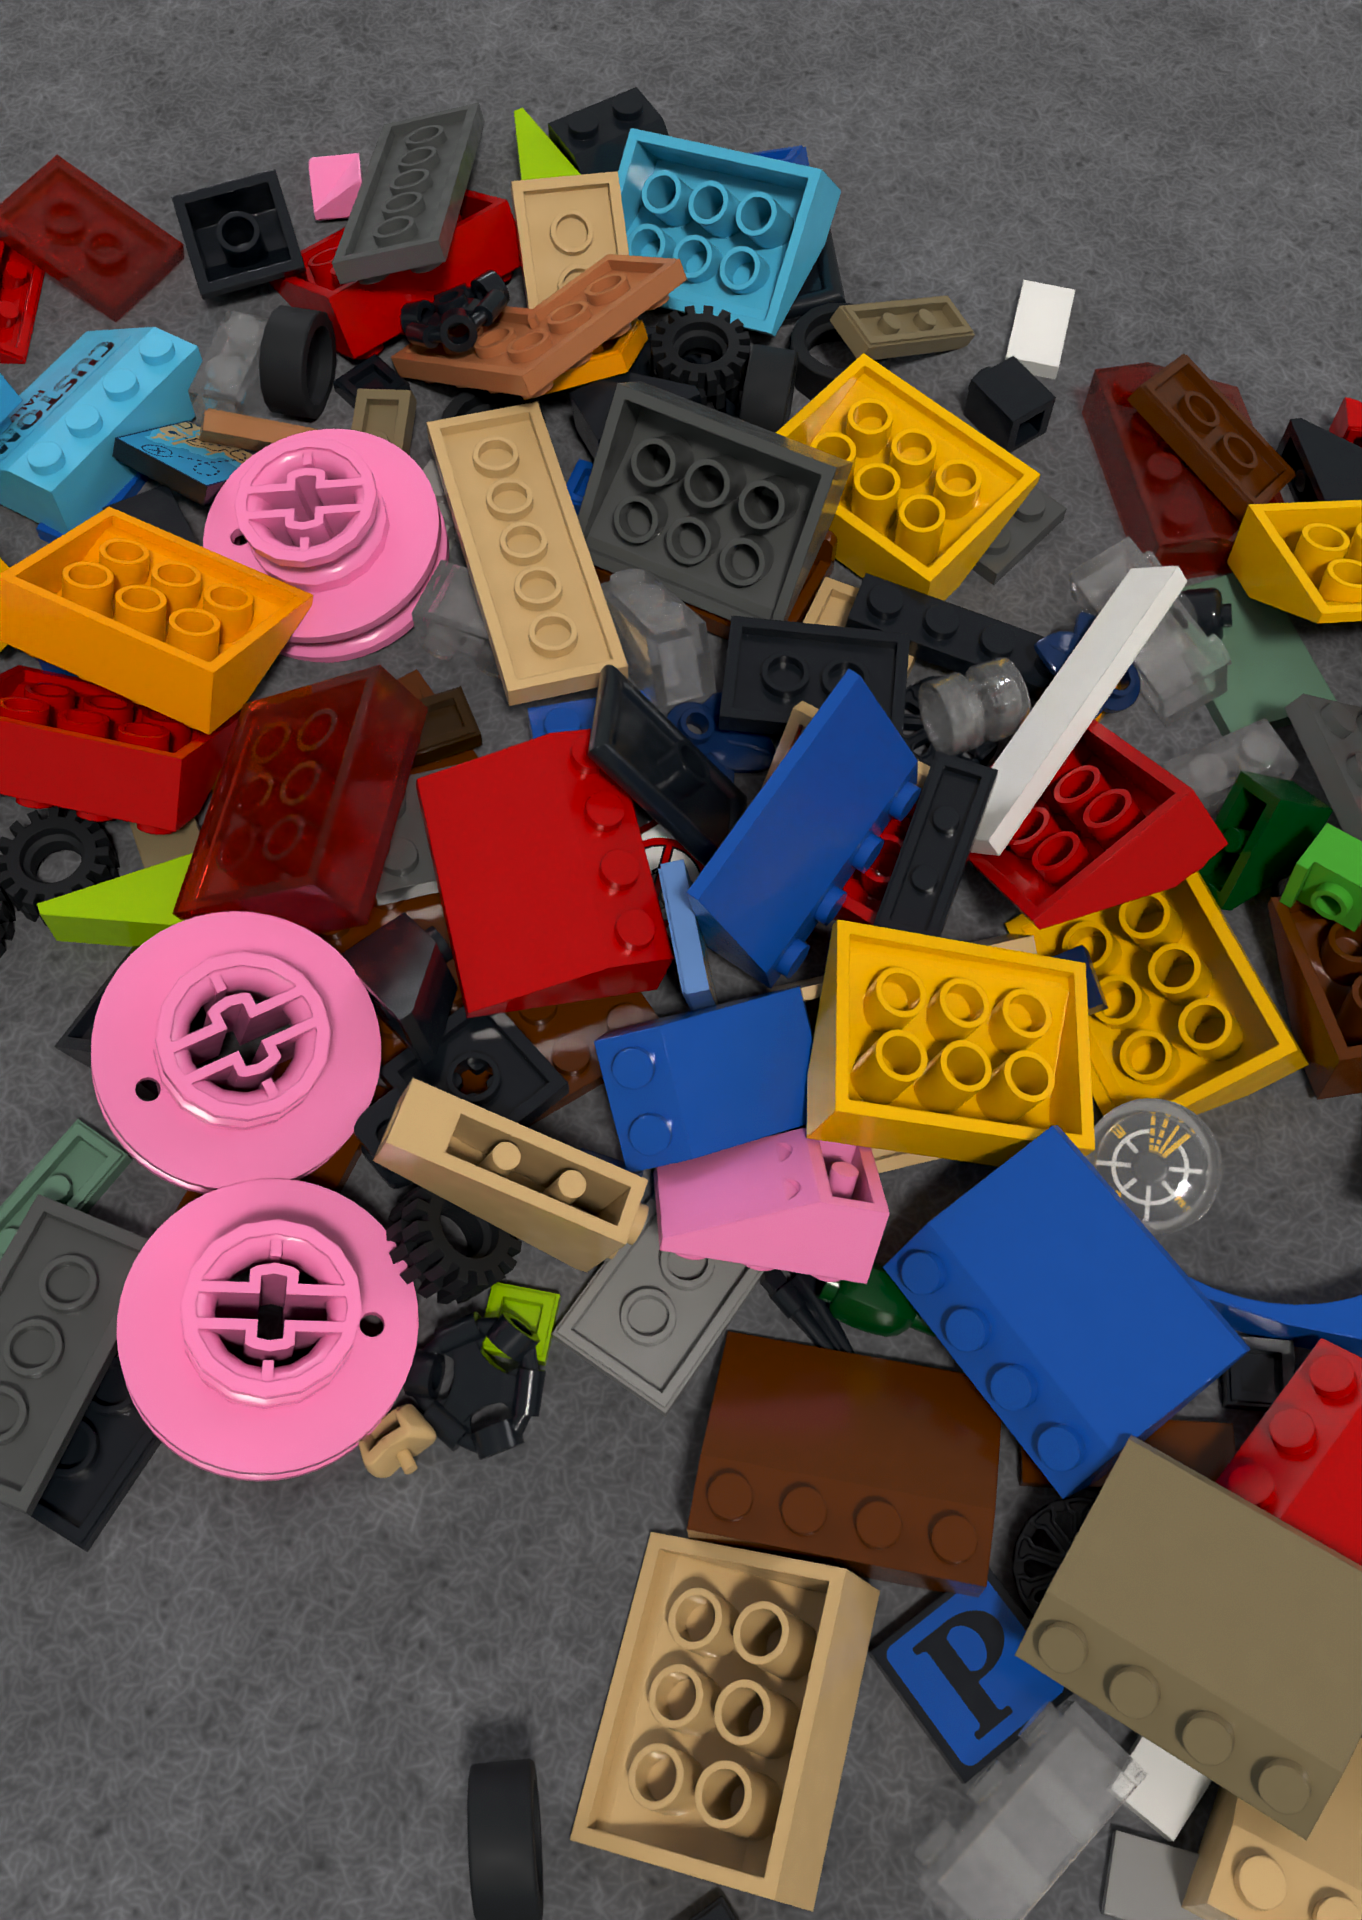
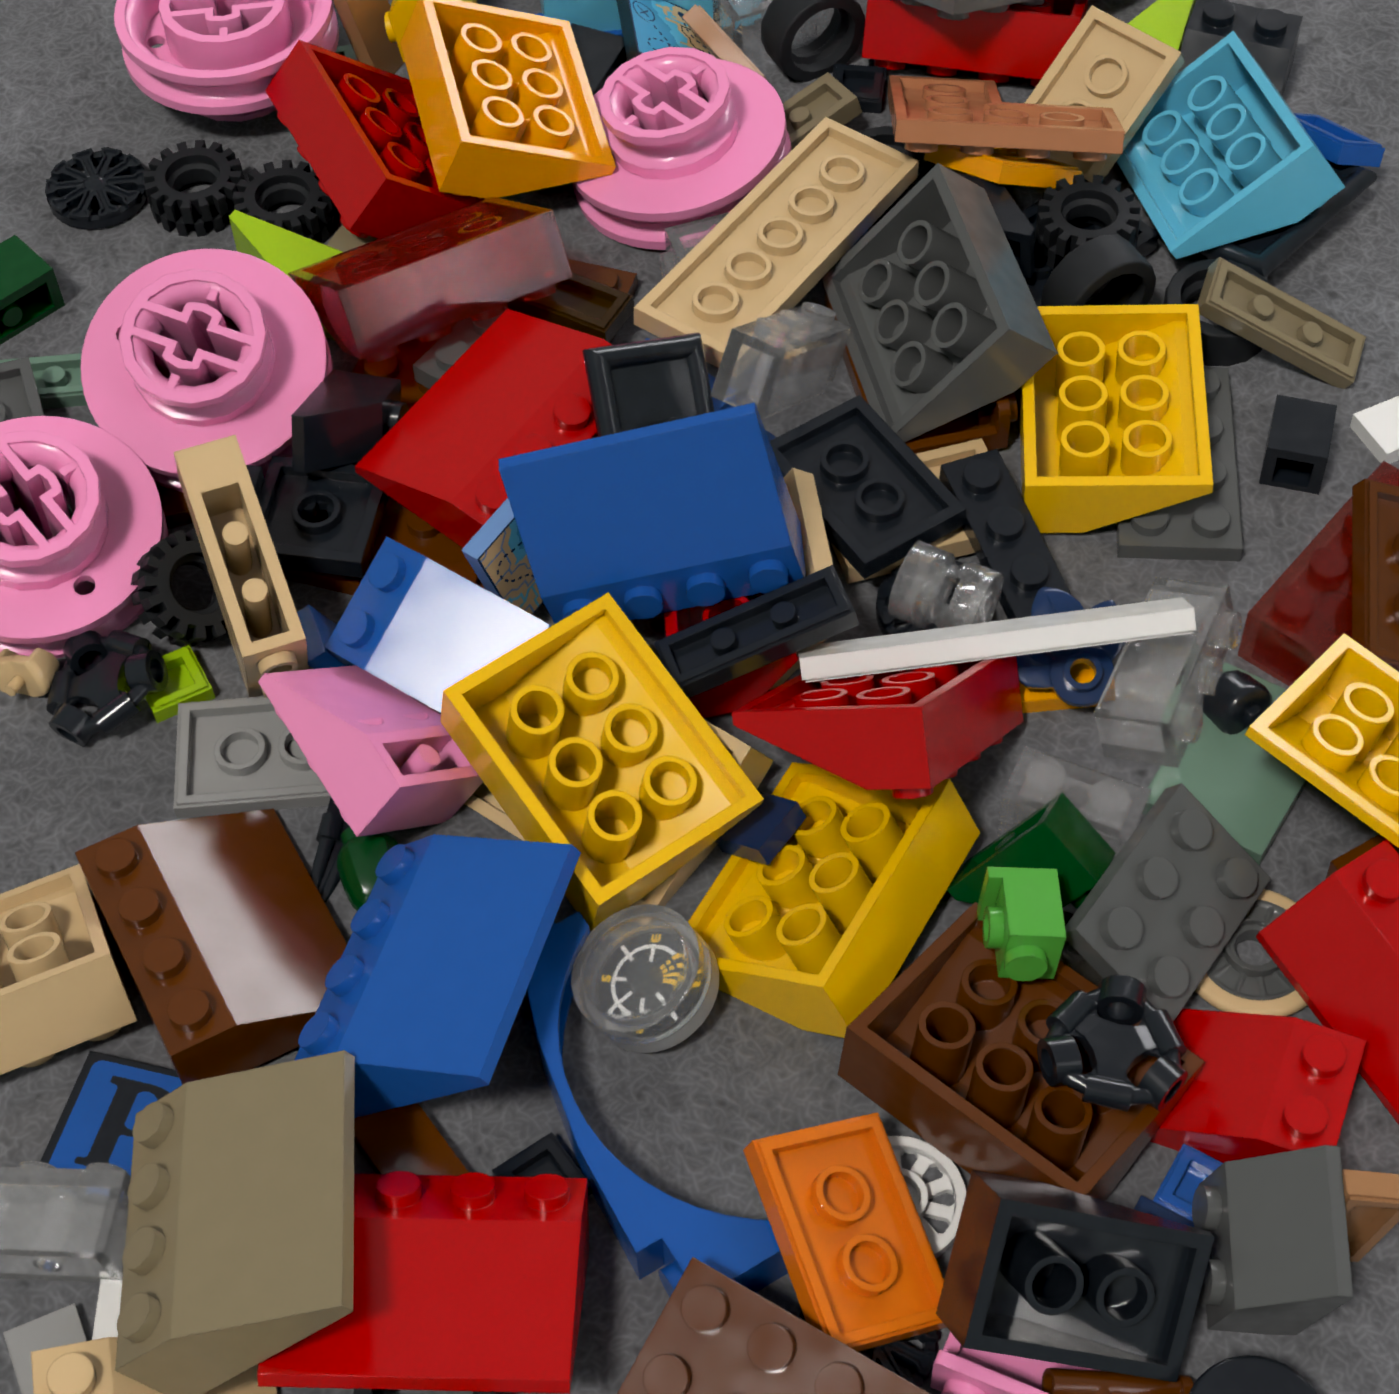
camera: 55 degrees right, 10 degrees down
black piece [400,270,510,352] -> none

